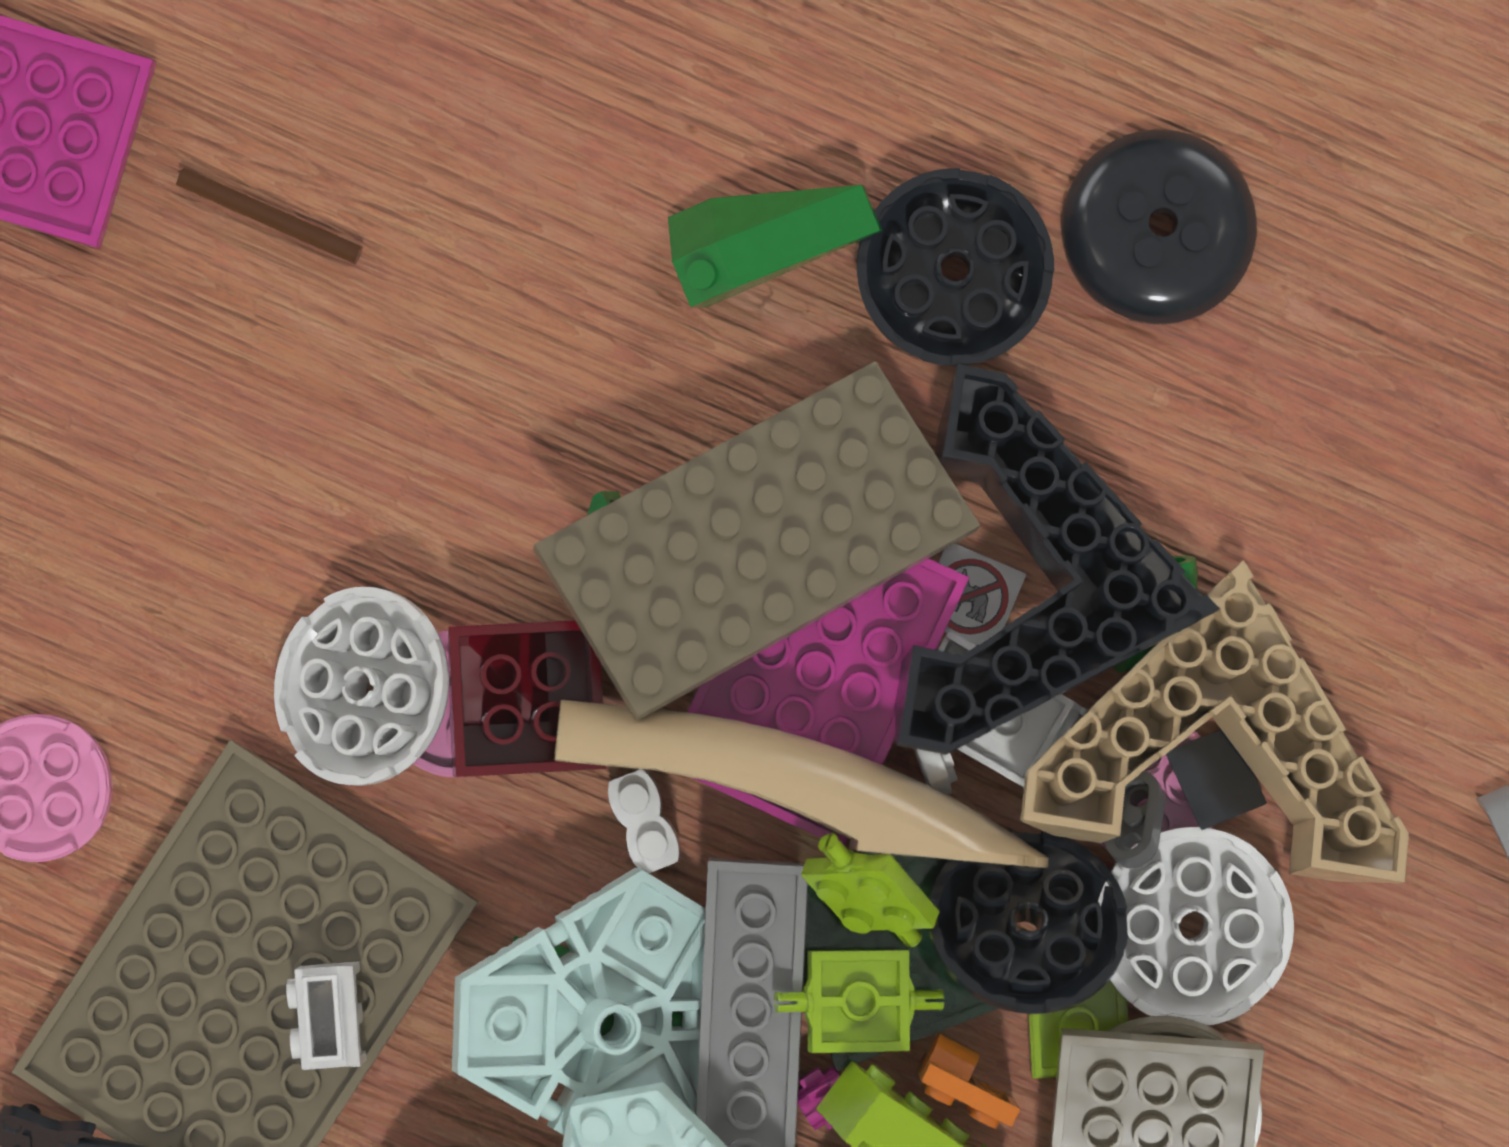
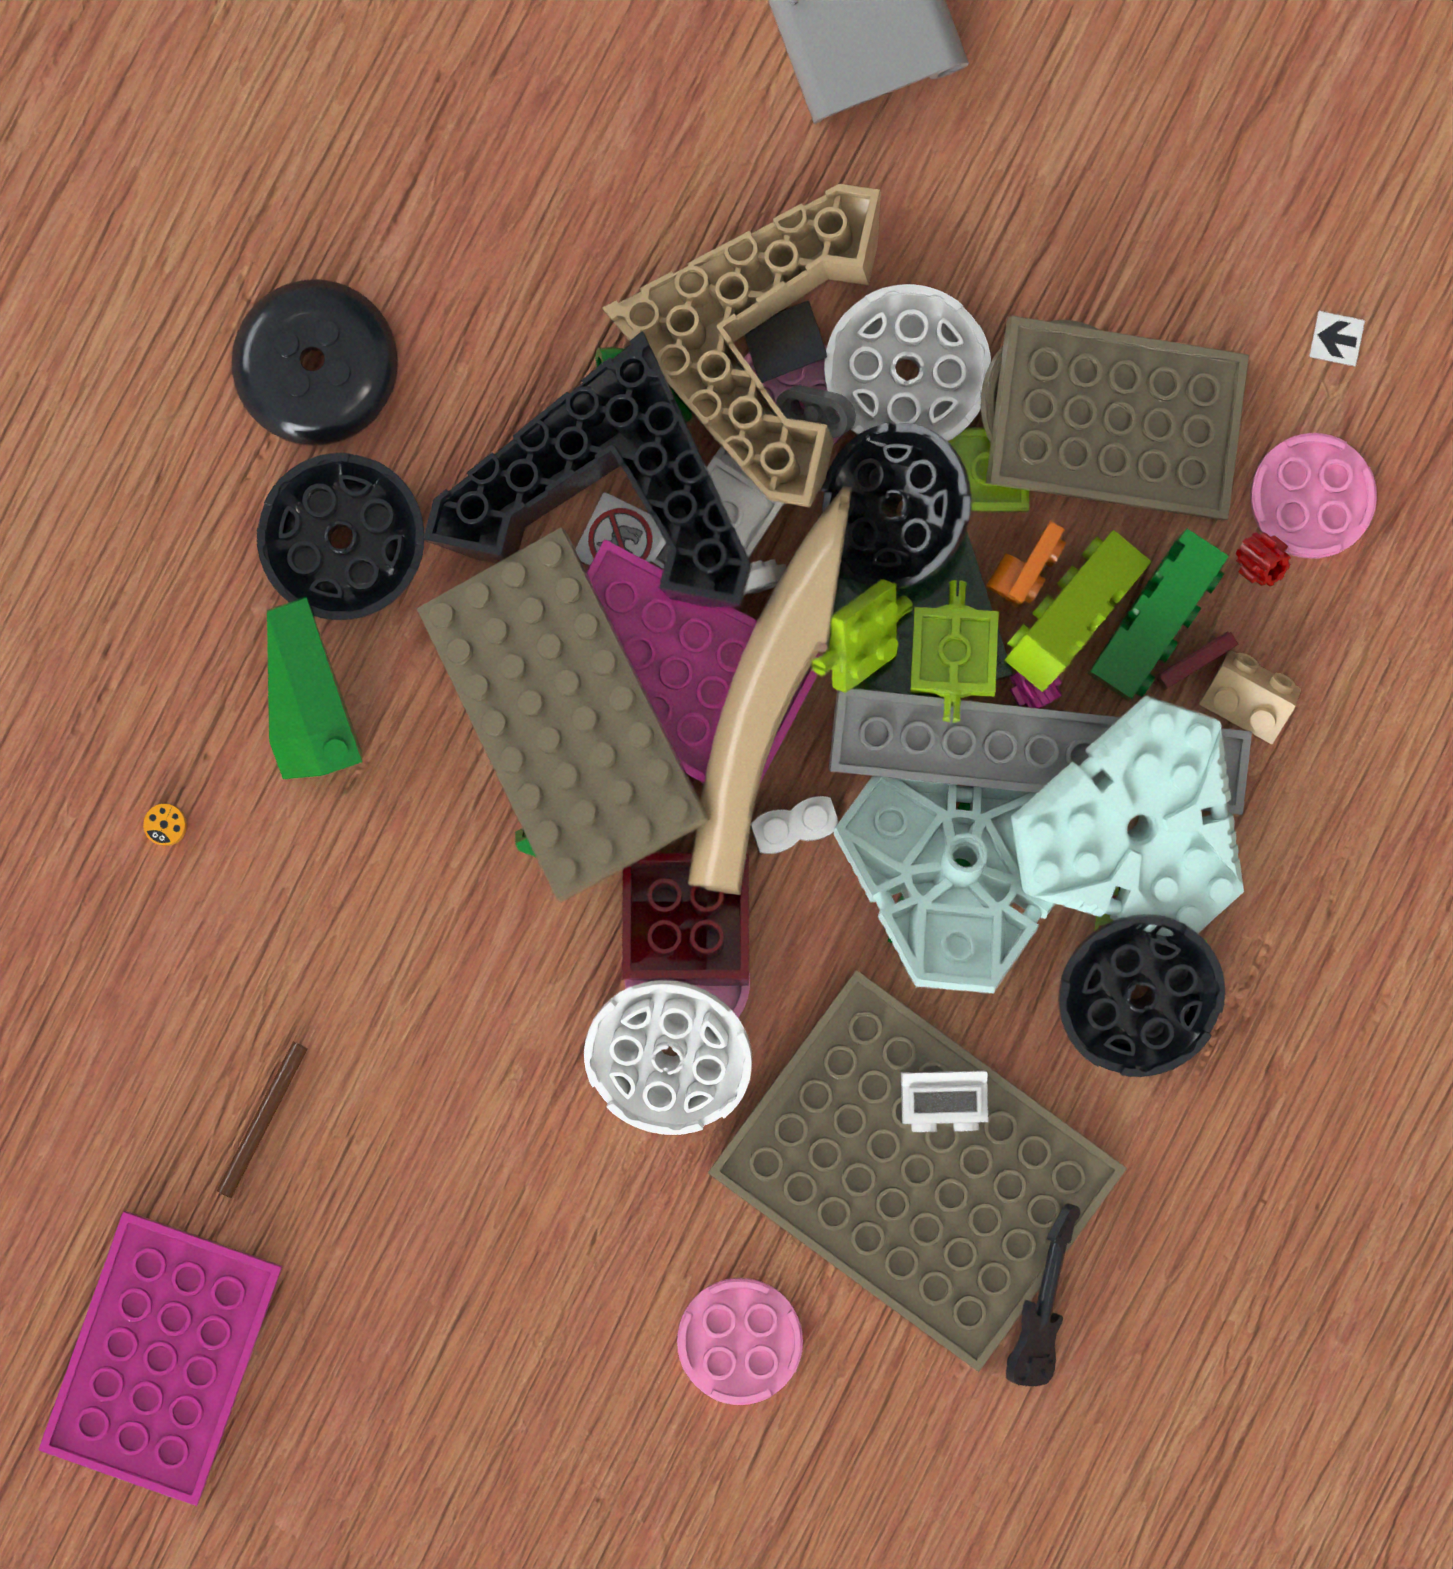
camera: 90 degrees left, 0 degrees up
none -> light orange tile [143,804,187,846]

